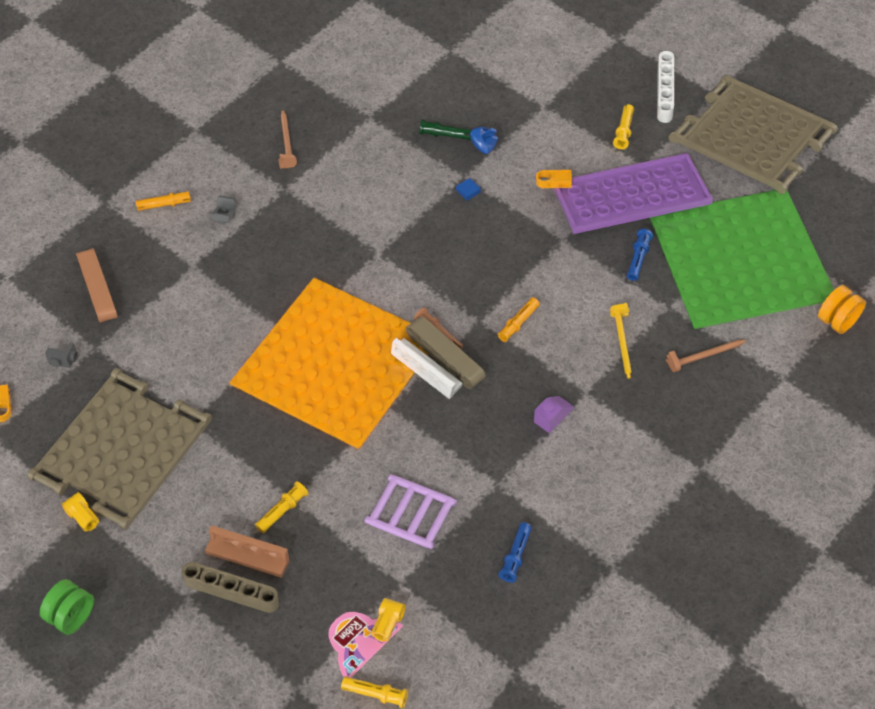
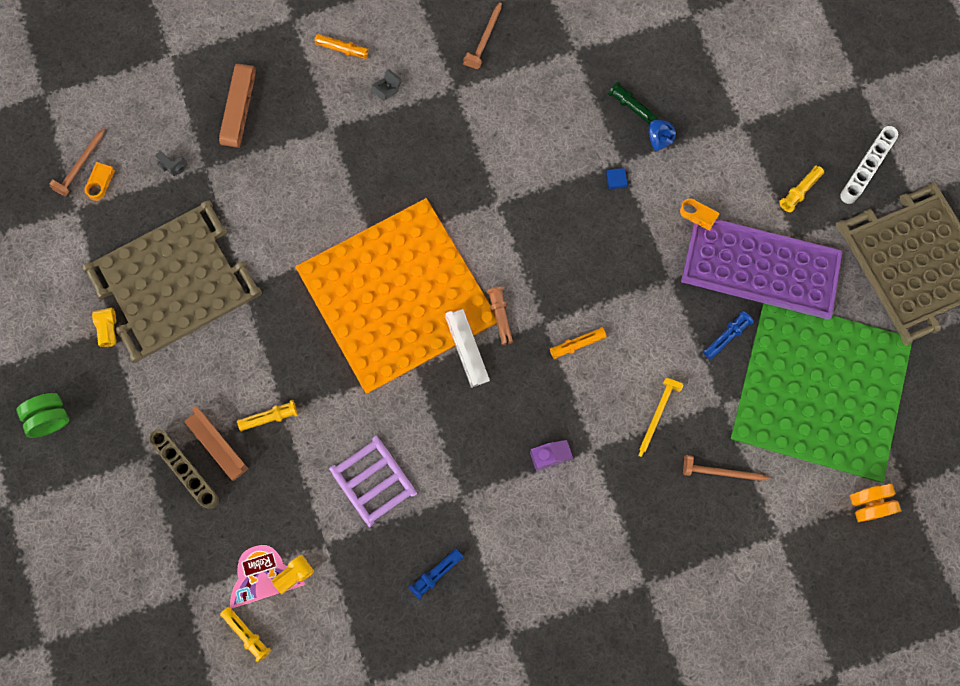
camera: 25 degrees right, 20 degrees up
dark tan beam [406,316,486,389] -> none

